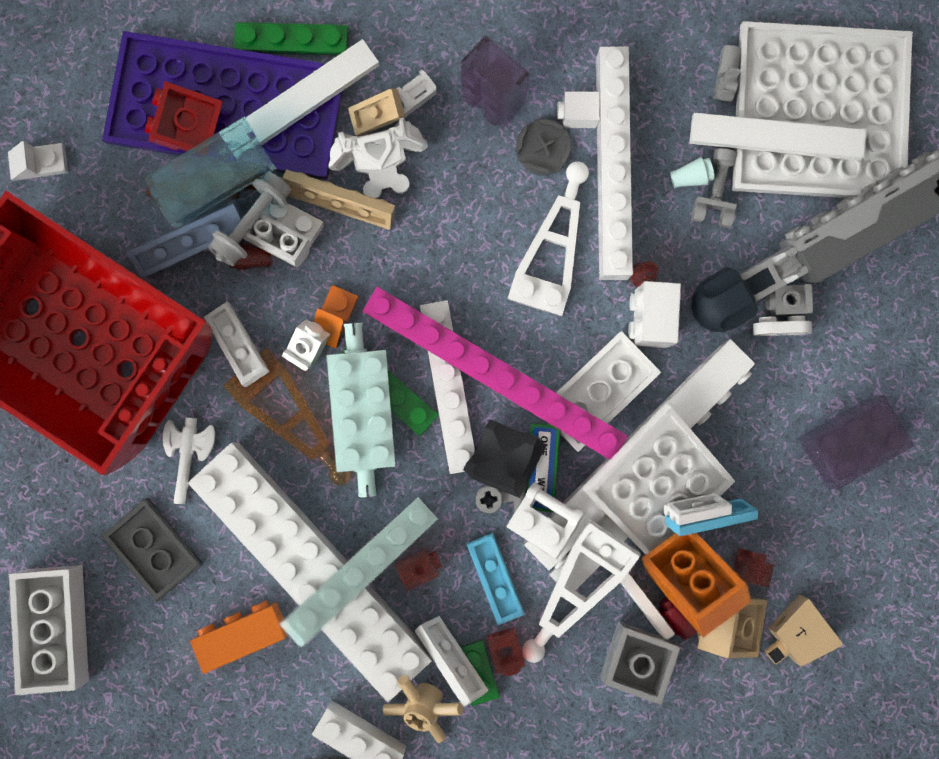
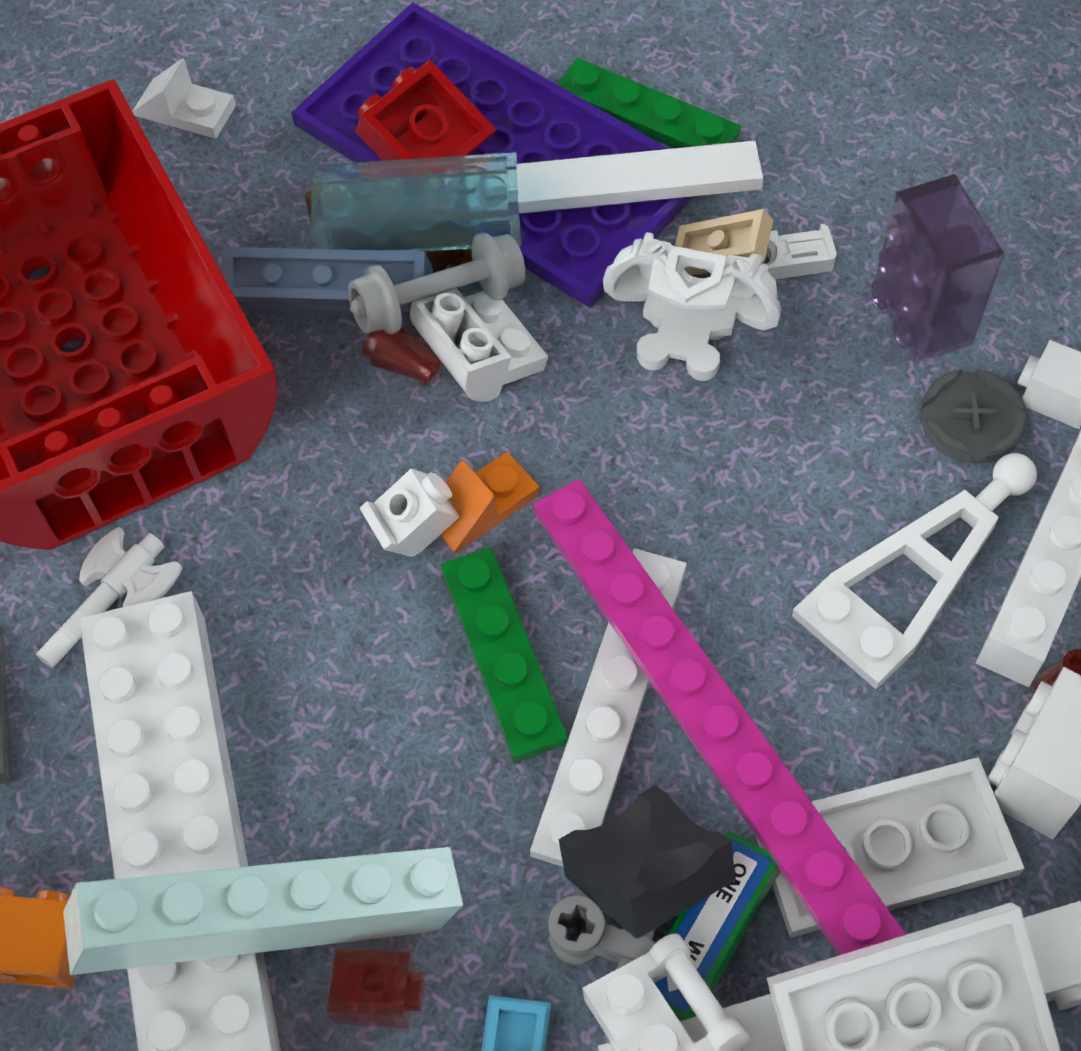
camera: 30 degrees right, 25 degrees down
white tile [204,301,270,387] -> none
clear orange plate [223,347,352,485] -> none
tan plate [282,169,395,230] -> none
light aqua plate [326,323,395,497] -> none

